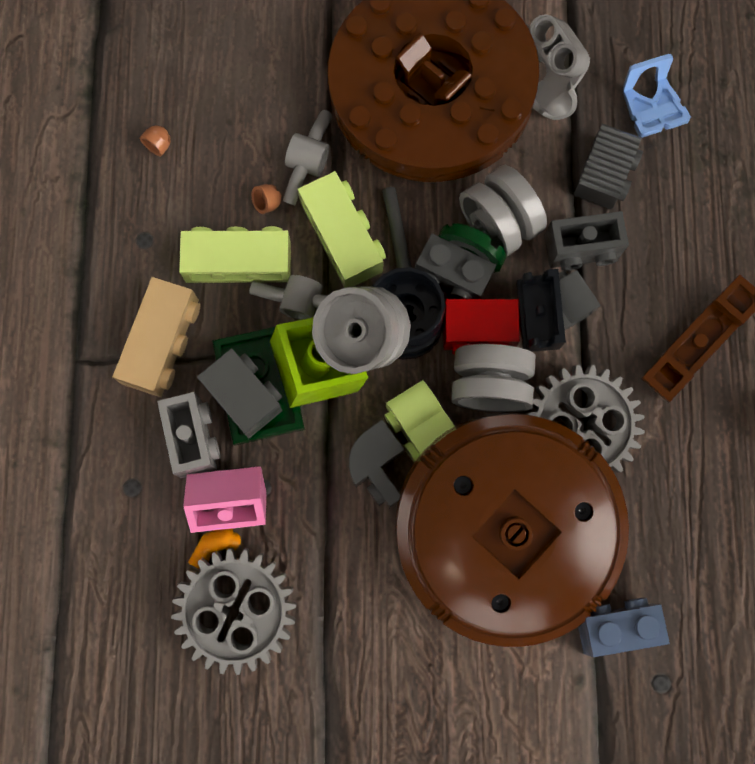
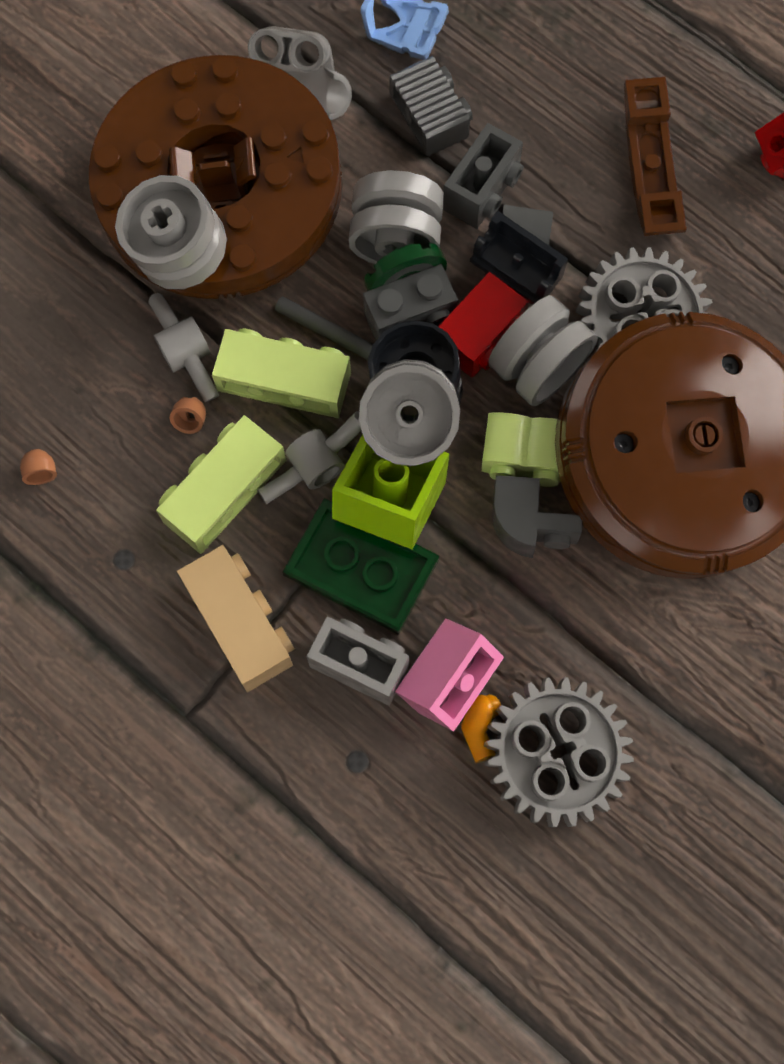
camera: 45 degrees left, 5 degrees down
dark grey brick [197,348,283,438] -> none
none -> light grey wheel [115,175,227,289]

